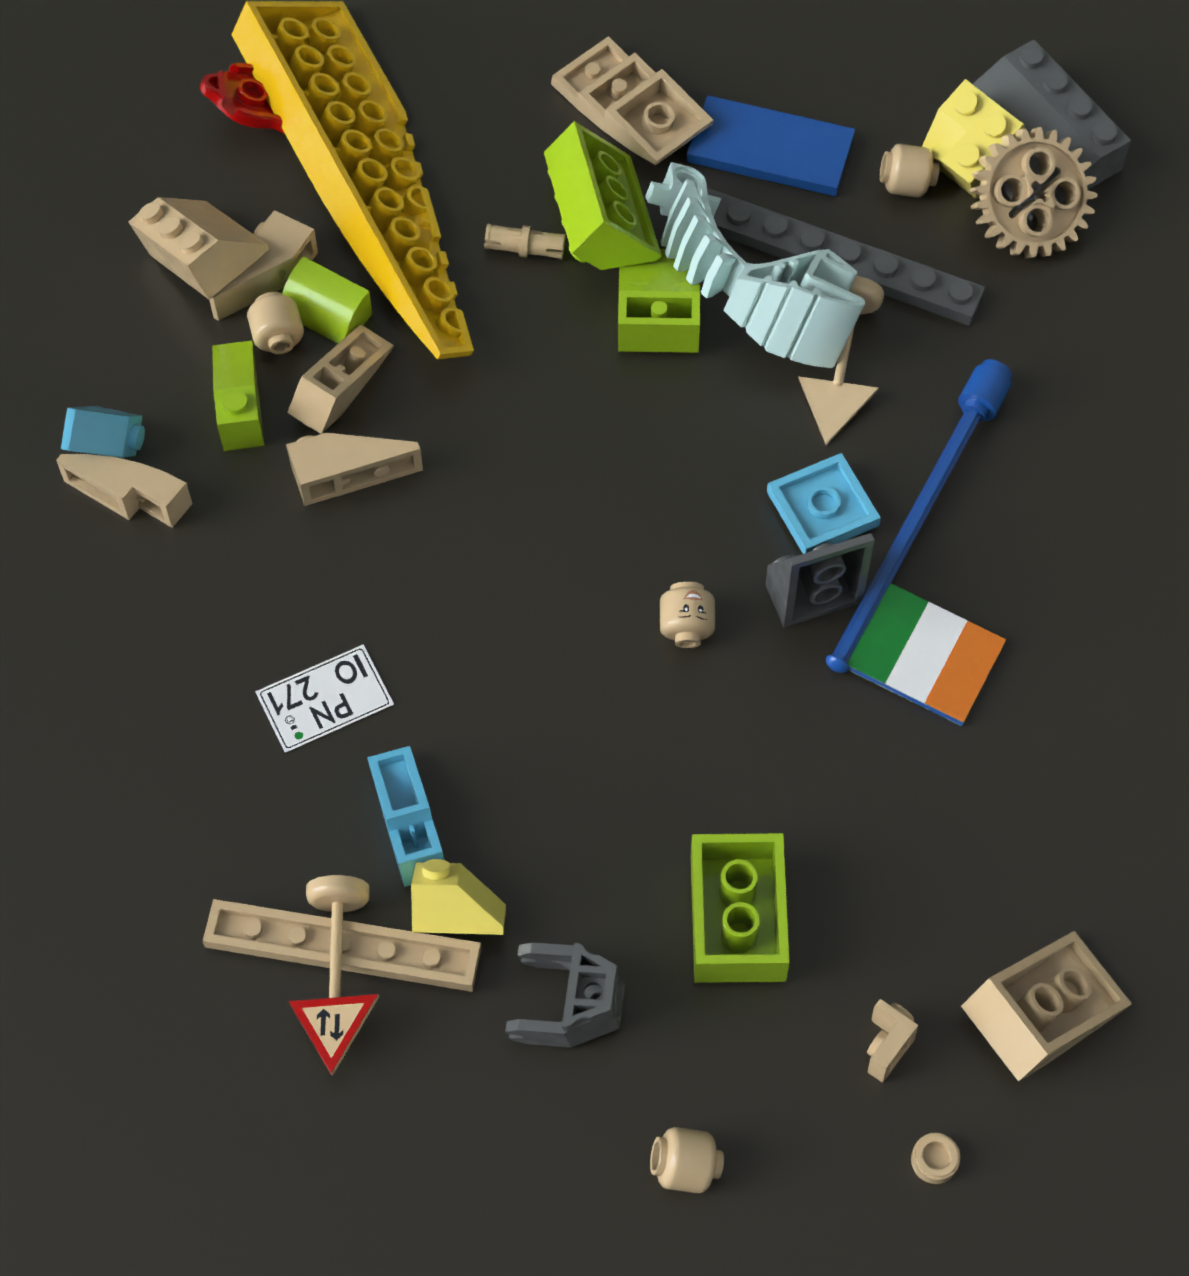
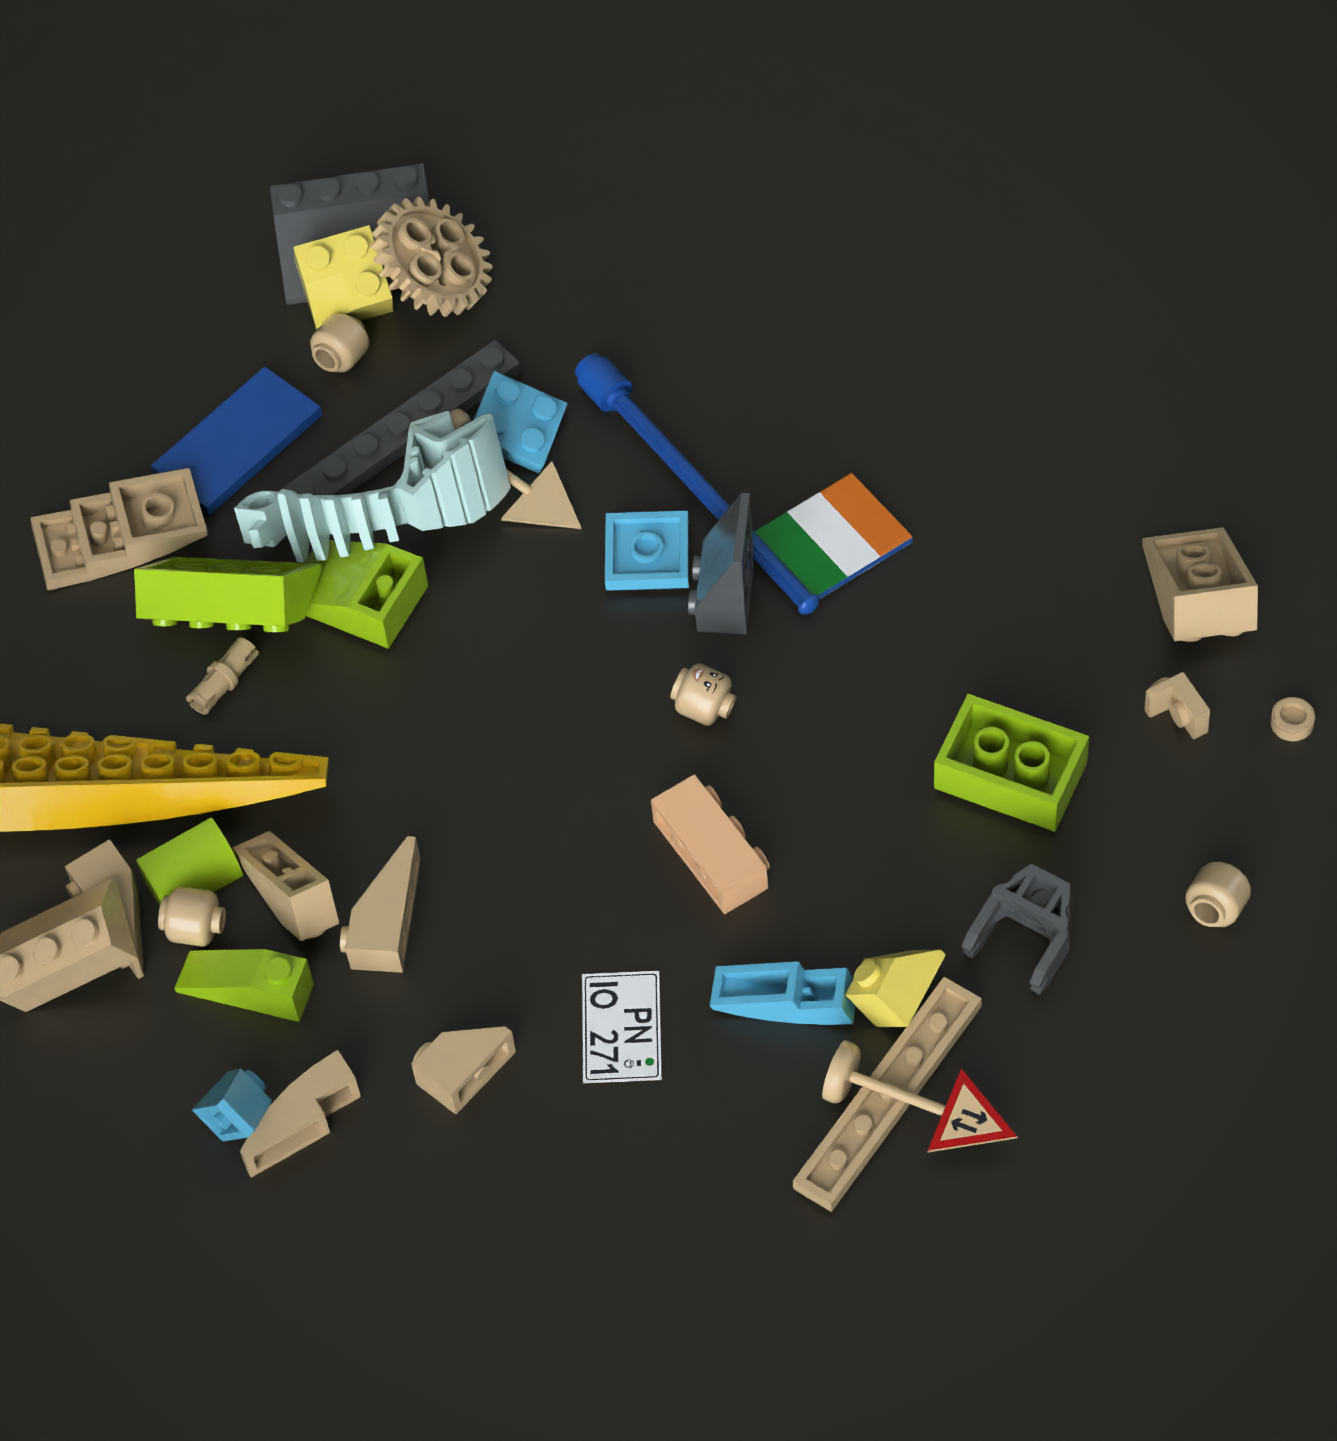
camera: 60 degrees left, 5 degrees down
none -> tan slope [411,1026,516,1114]
none -> medium azure plate [474,371,568,474]
none -> light nougat brick [651,774,770,915]

